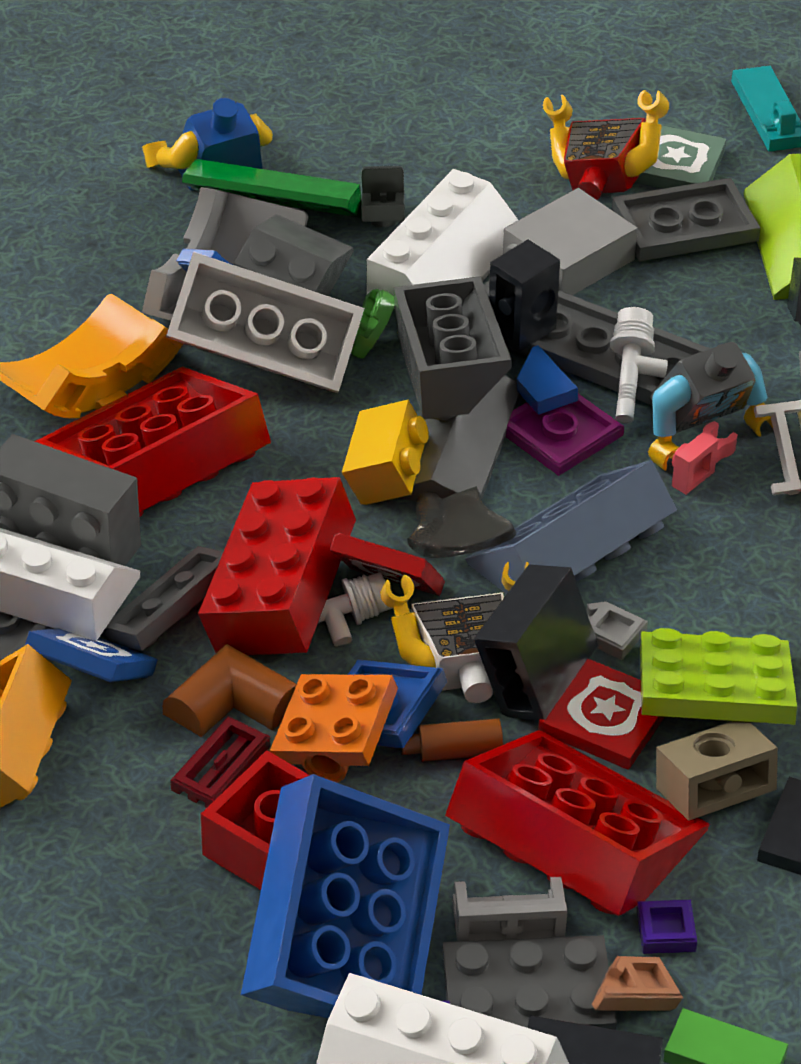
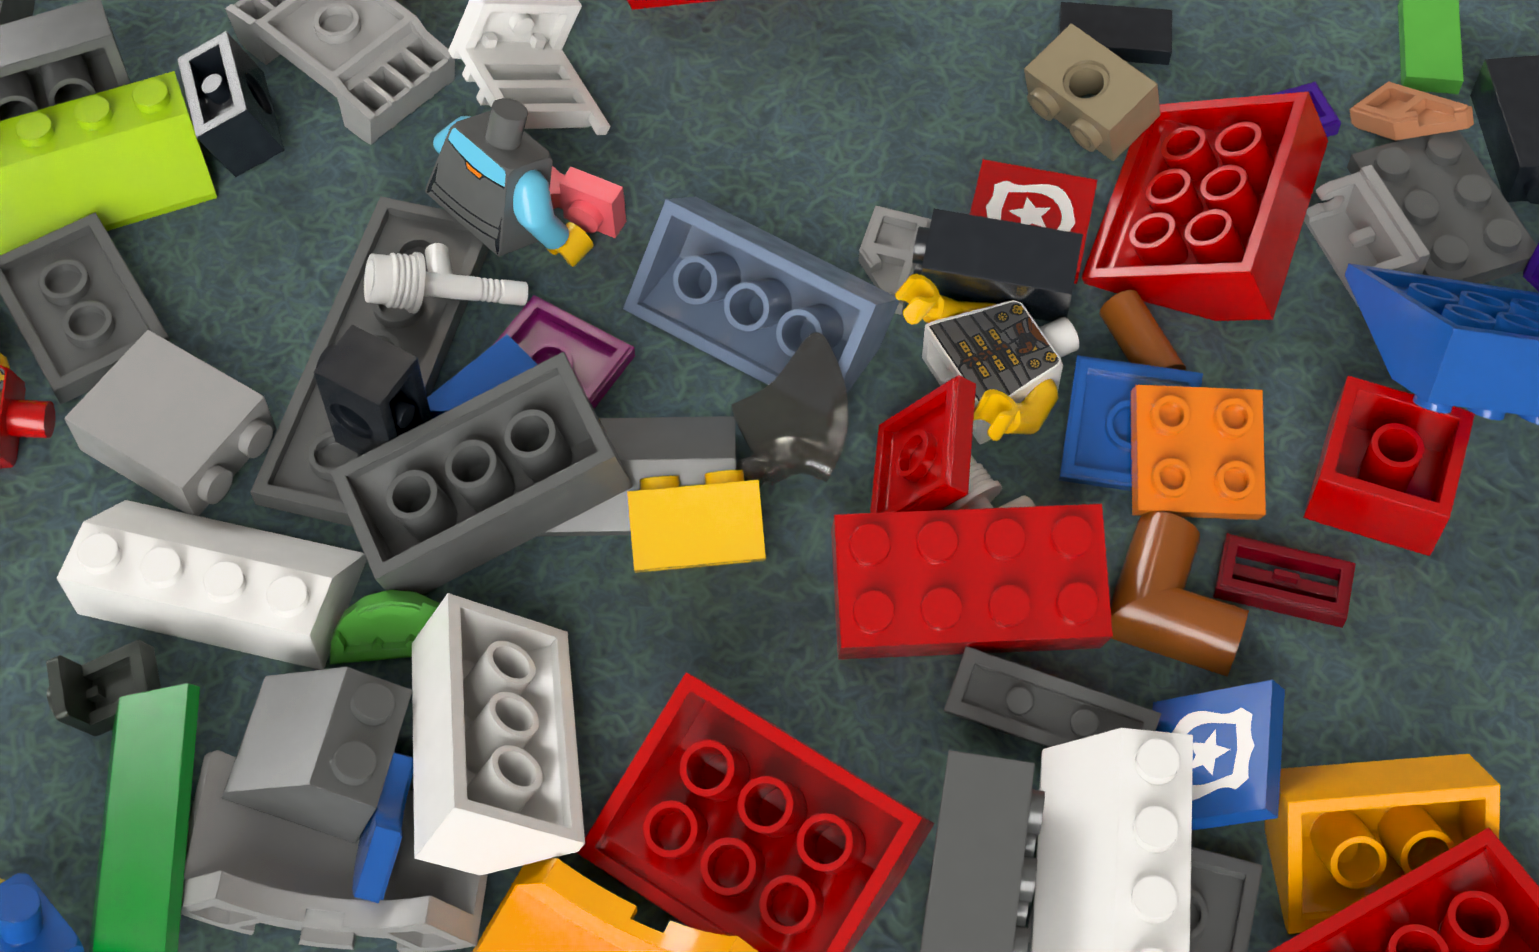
camera: 105 degrees left, 15 degrees up
lime plate [640,628,797,725] -> none

